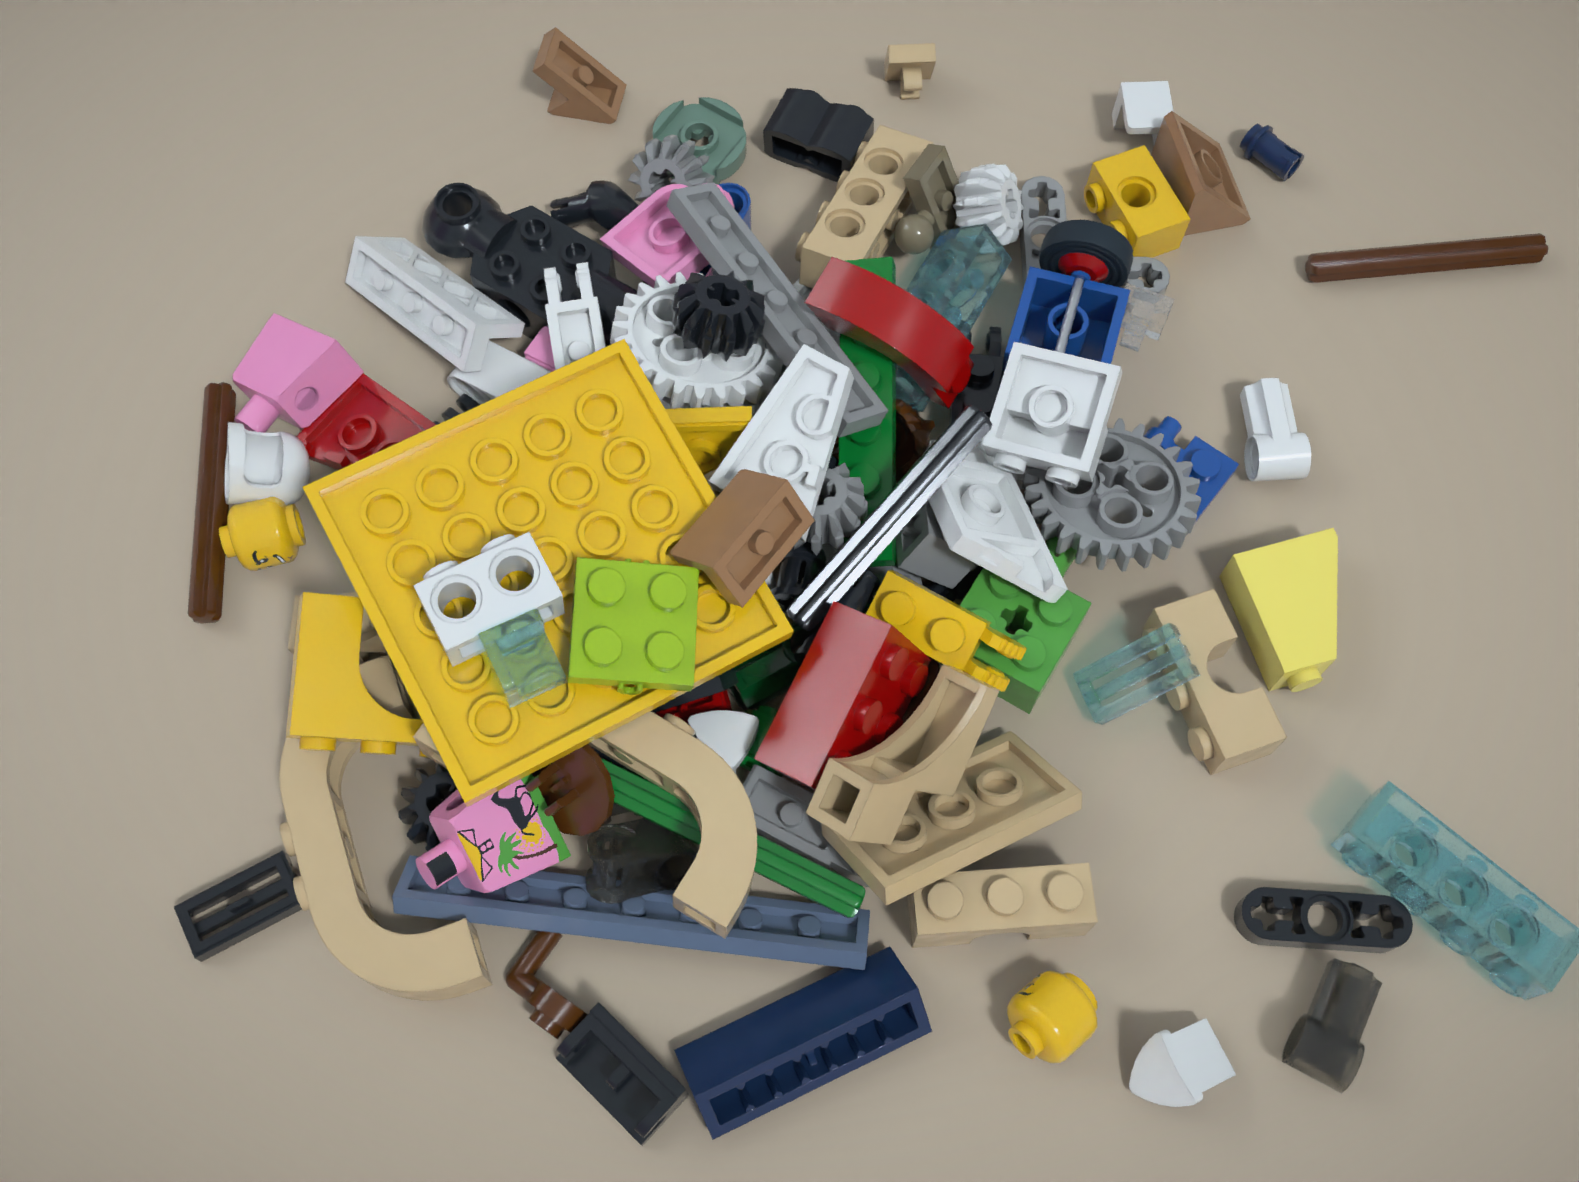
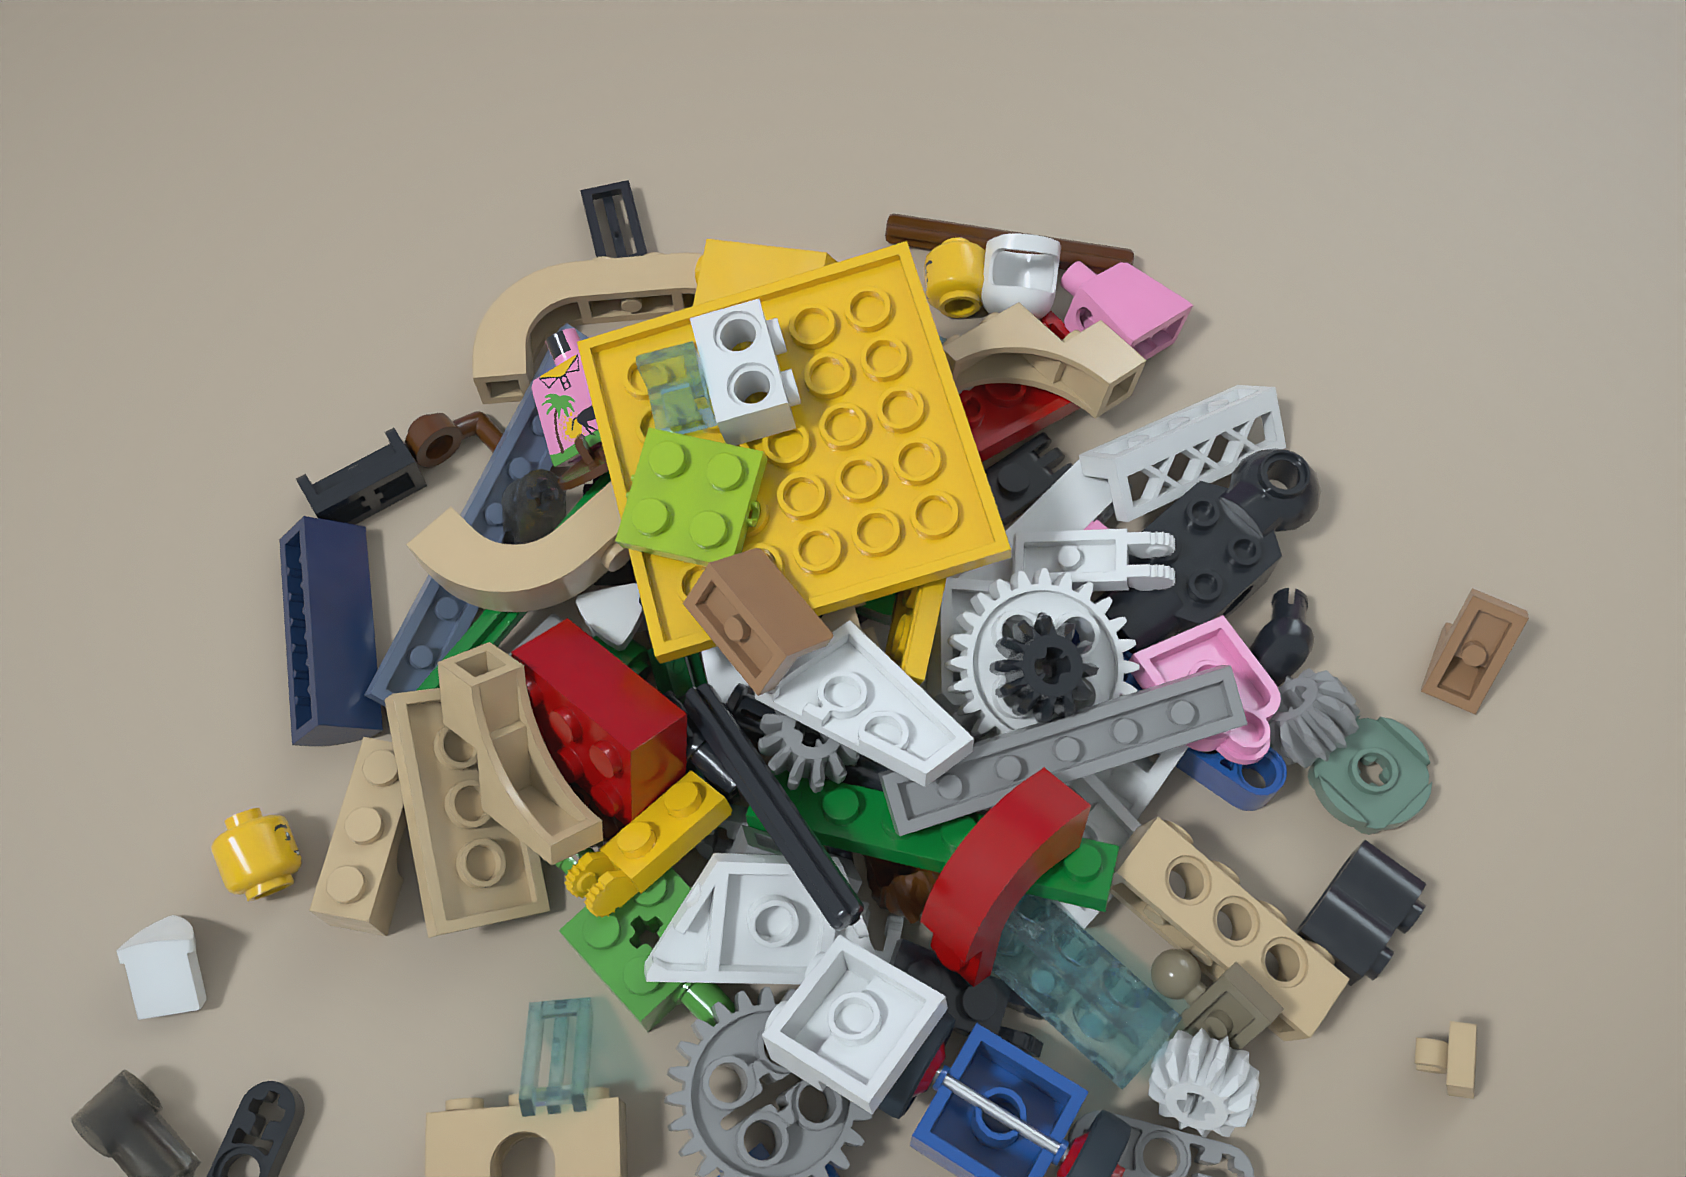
camera: 105 degrees right, 0 degrees up
none -> tan arch [942,302,1147,419]

